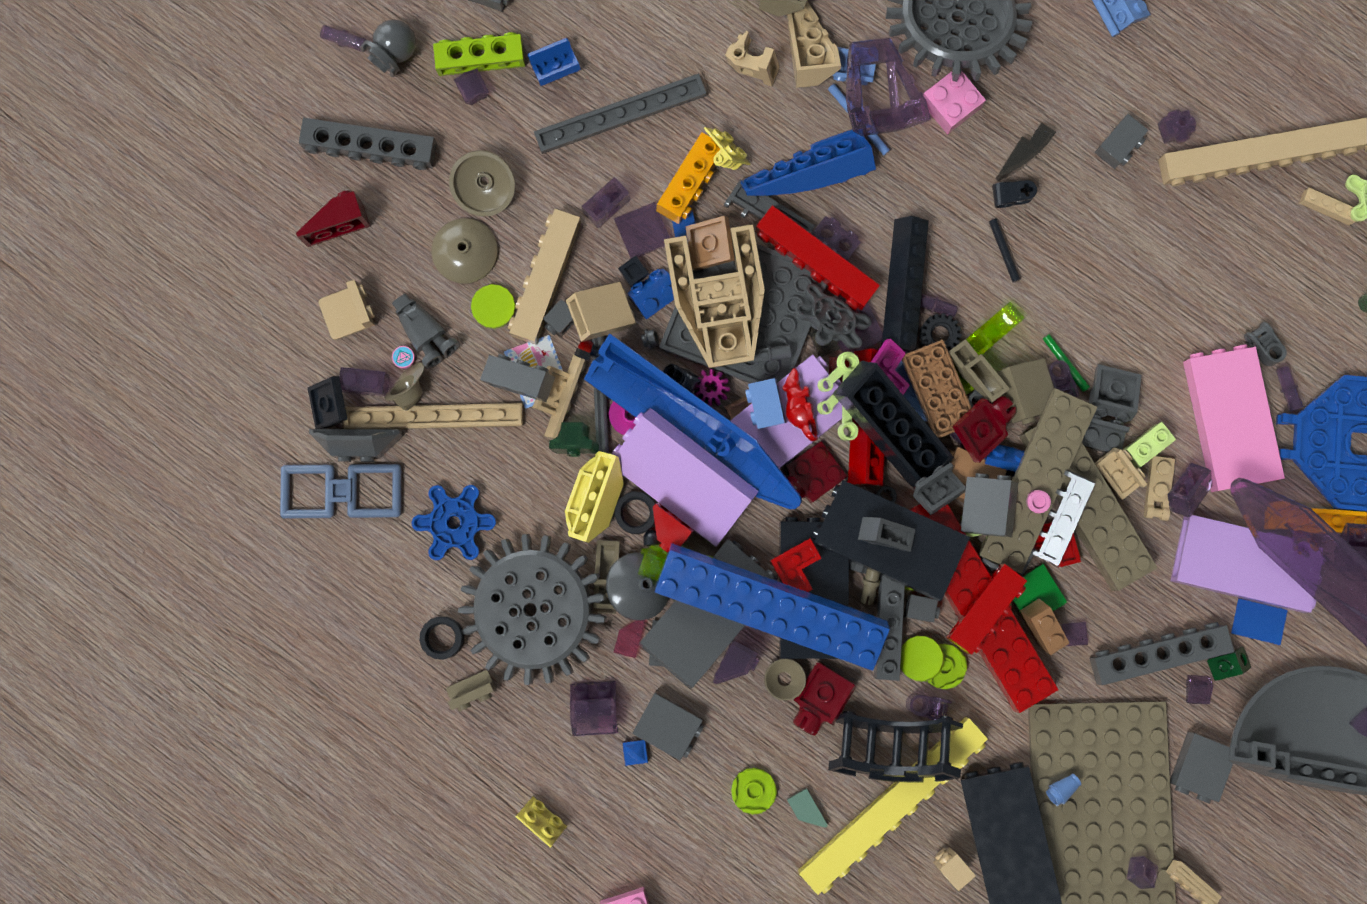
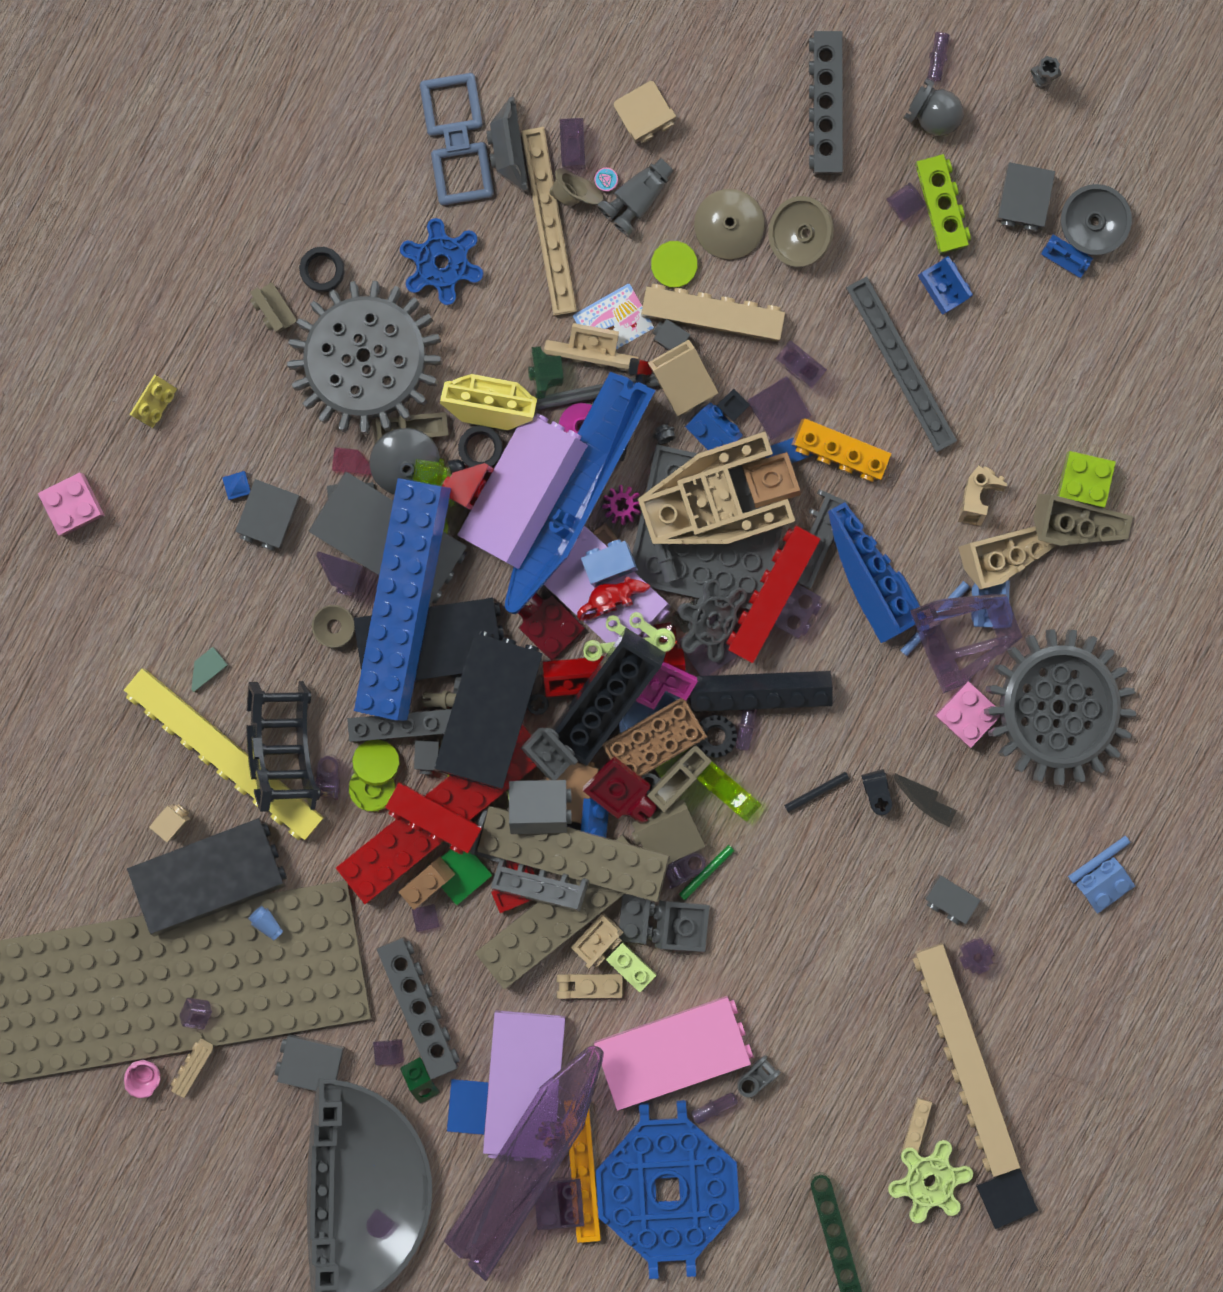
camera: 85 degrees right, 5 degrees up
dark red slope [296,190,371,247] -> none
black tile [307,376,348,429] -> none
dark grey brick [480,354,555,402] -> none
clear purple slope [570,681,618,736] -> none
black piece [663,363,702,393] -> none
light yellow hinge [704,127,750,170] -> none
lime tile [731,768,777,815] -> none
red plate [770,538,821,592] -> none
dark red plate [793,662,857,736] -> none
dark grey arch [858,517,915,552] -> none
bright pink tile [1026,490,1051,513] -> none
clear purple brick [1167,463,1213,517] -> none

